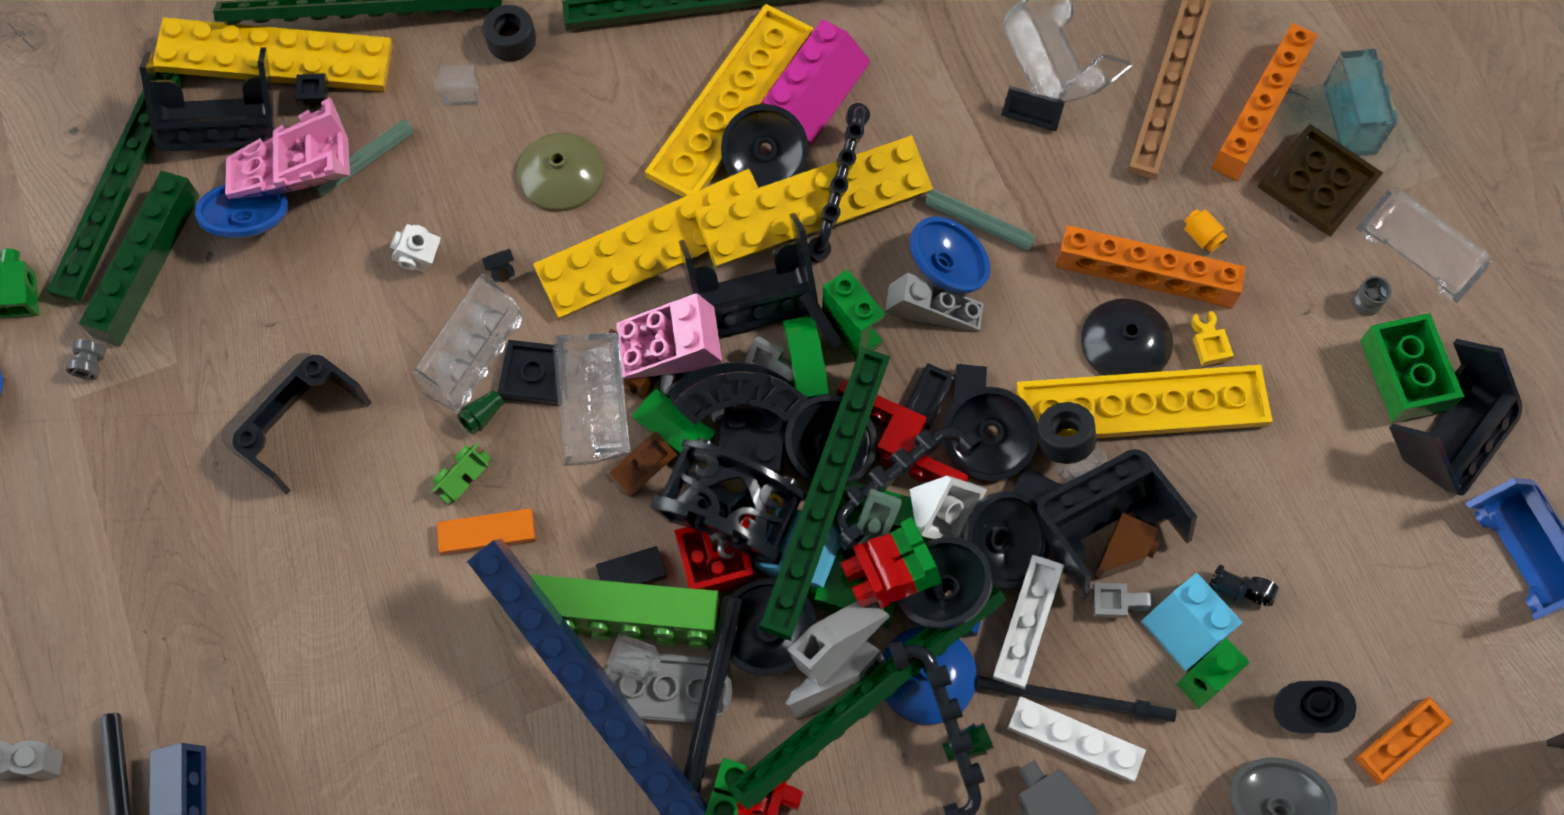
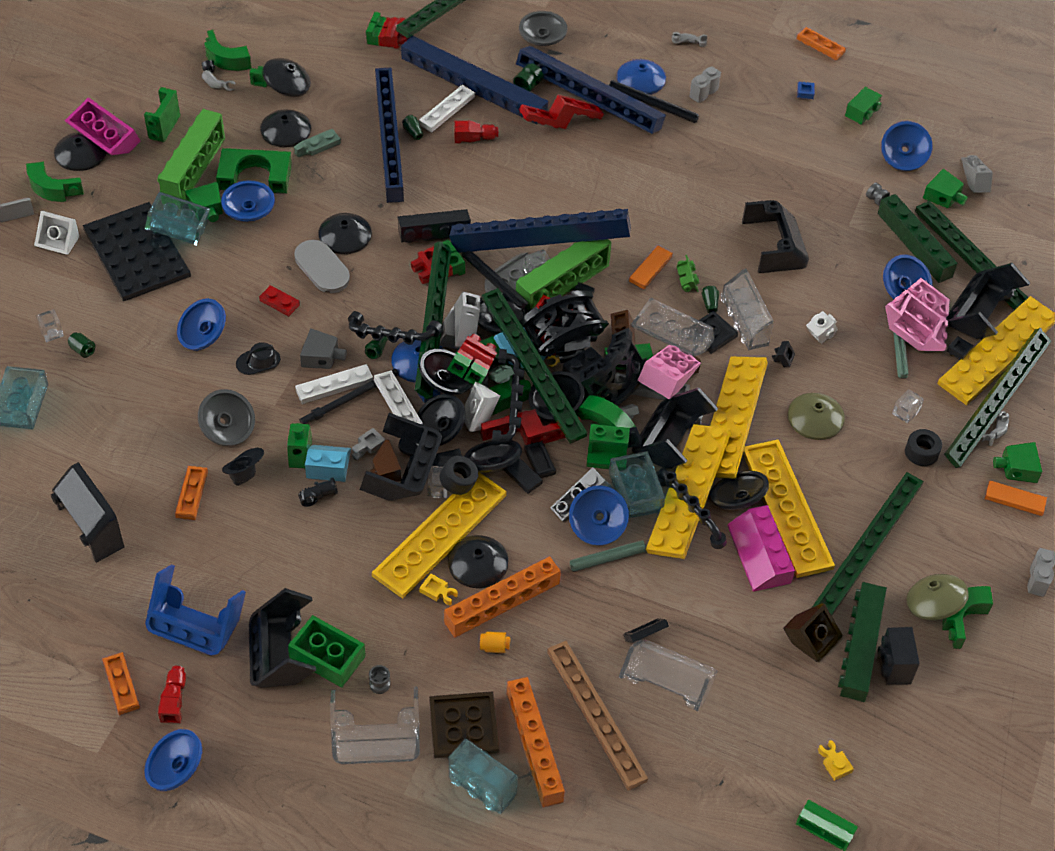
camera: 130 degrees right, 15 degrees down
none -> clear light blue brick [609,451,665,519]

